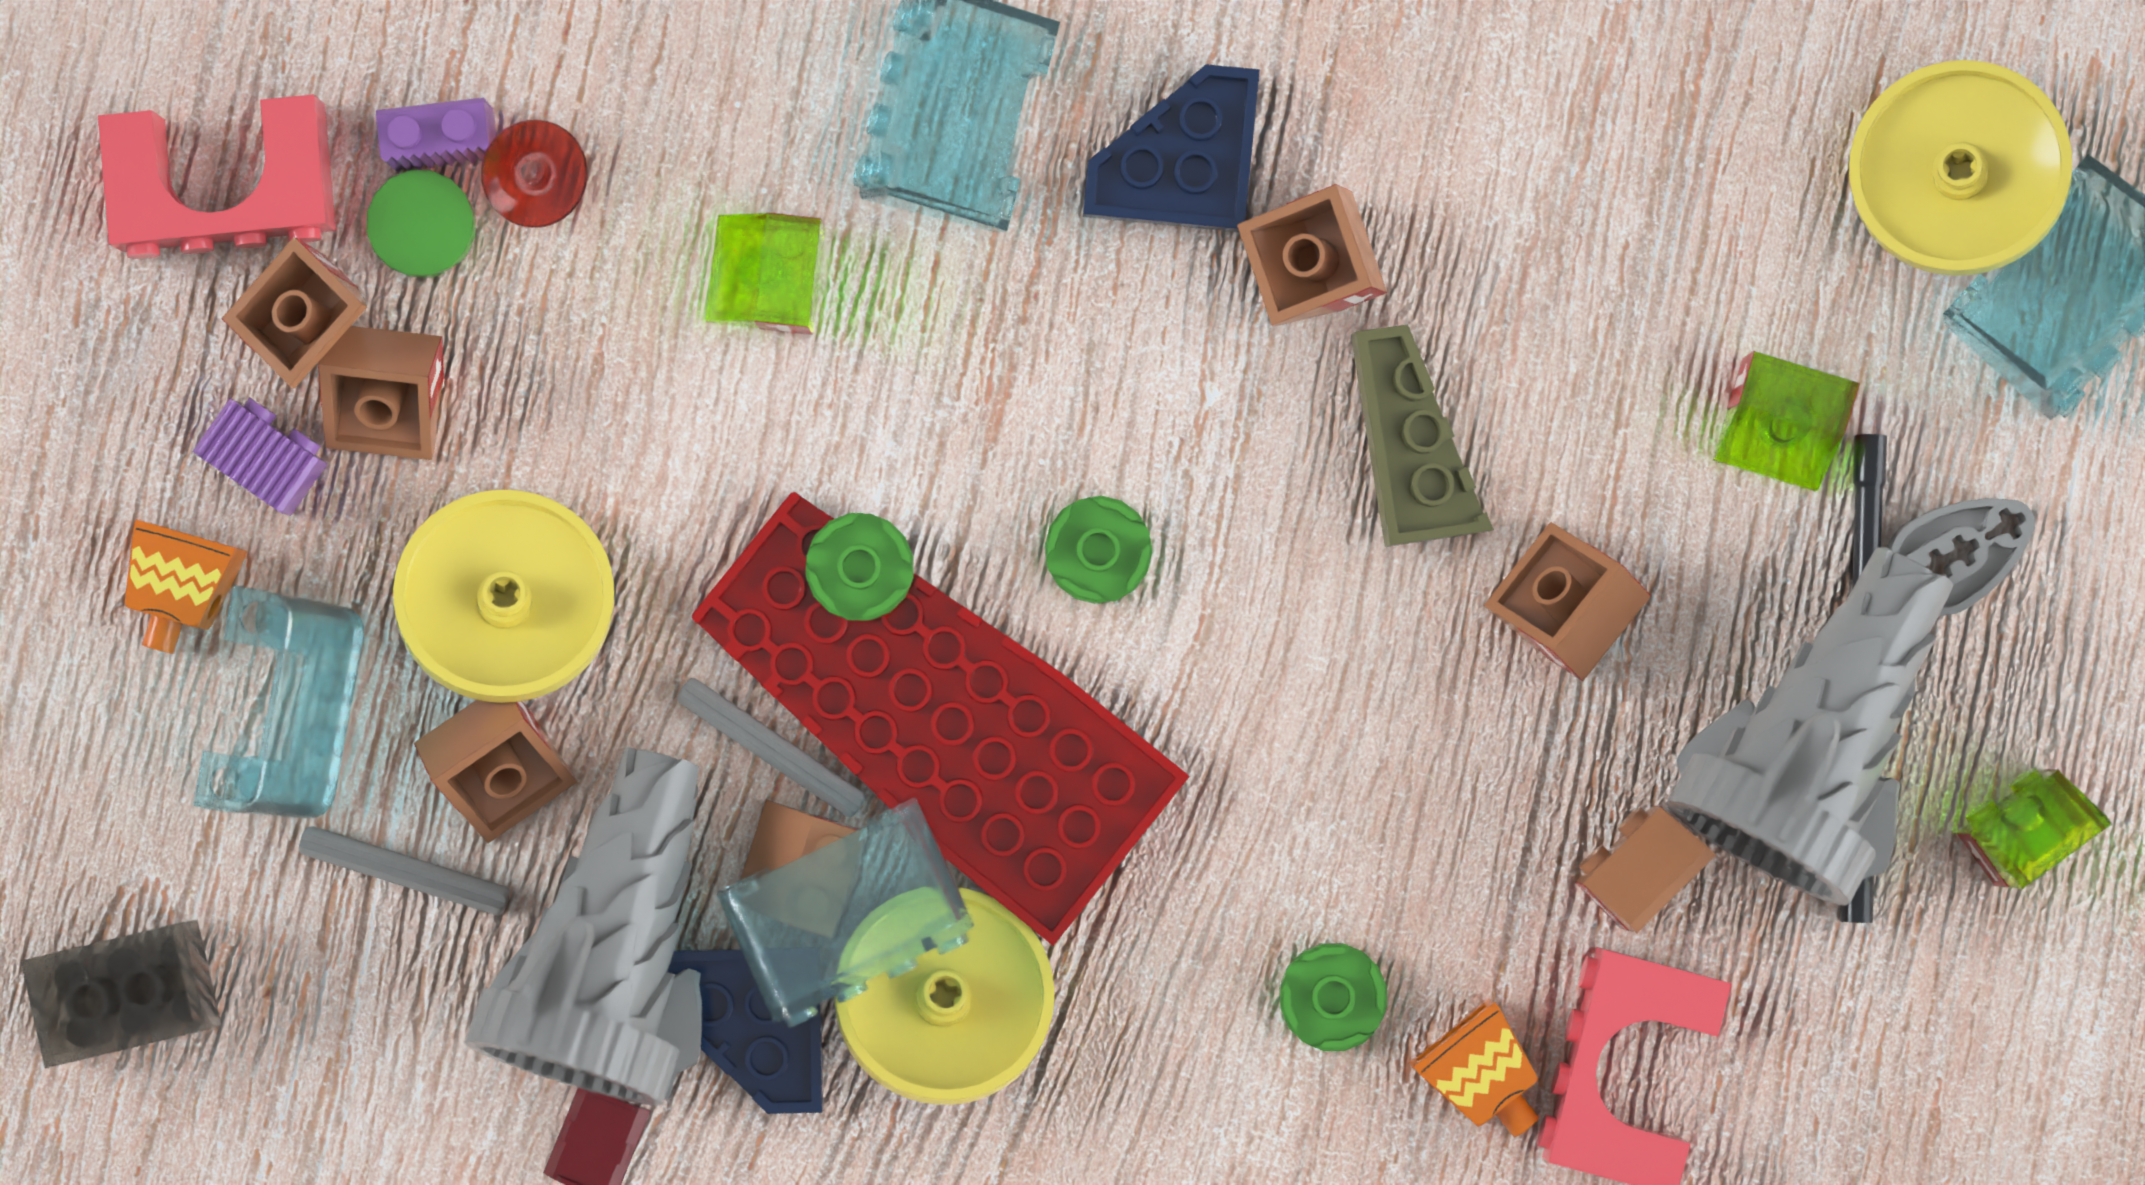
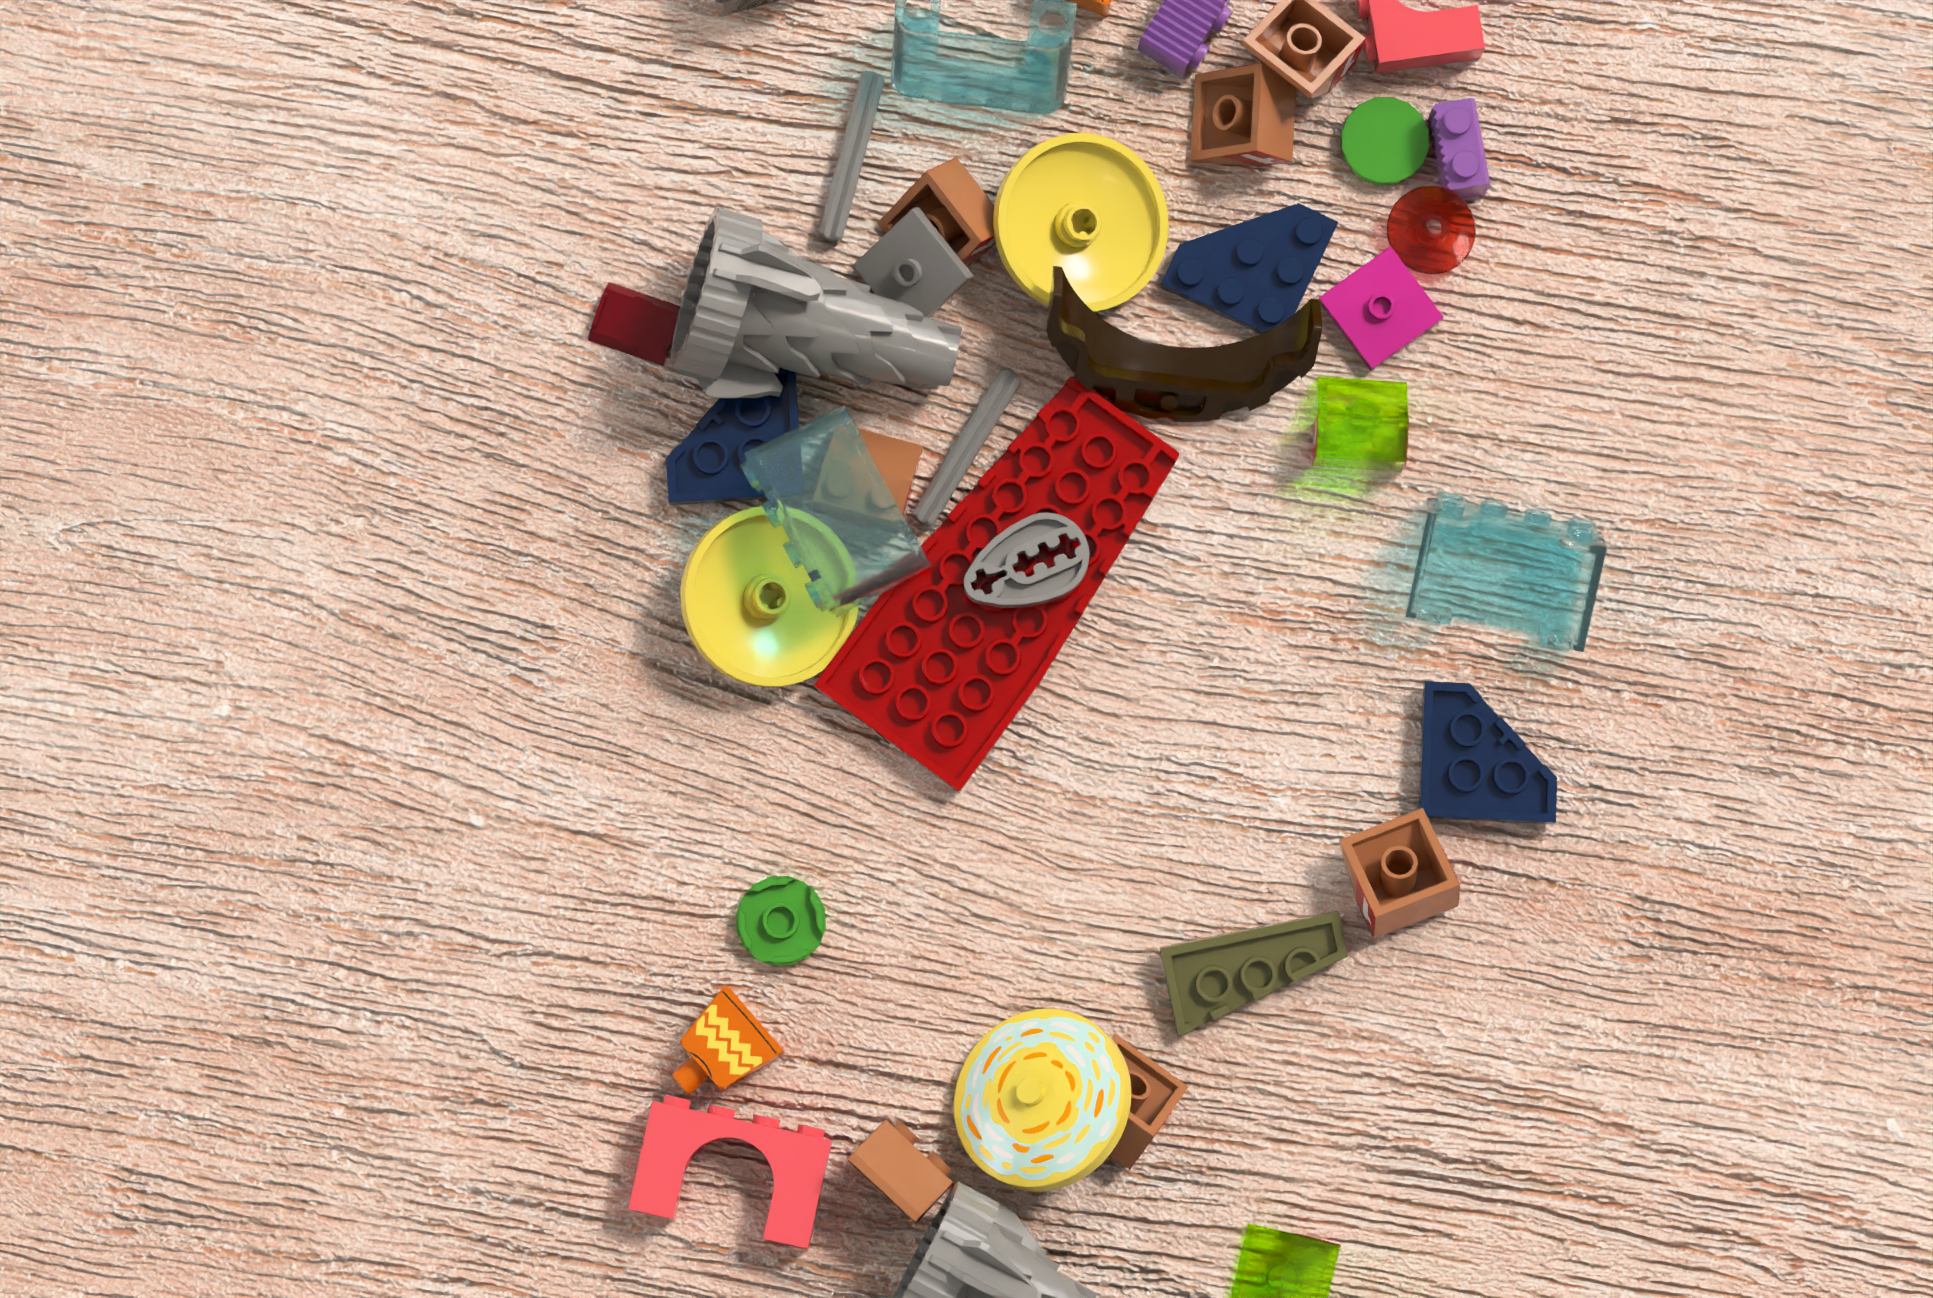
camera: 85 degrees right, 5 degrees down
bright green tile [806,513,914,621] -> none
bright green tile [1044,496,1152,604] -> none
none -> light grey plate [853,207,974,318]
none -> dish [954,1009,1131,1191]
none -> light grey piece [964,513,1090,608]
none -> dark brown windscreen [1047,266,1322,422]
none -> dark blue plate [1160,203,1338,334]
none -> dark pink plate [1318,246,1444,371]

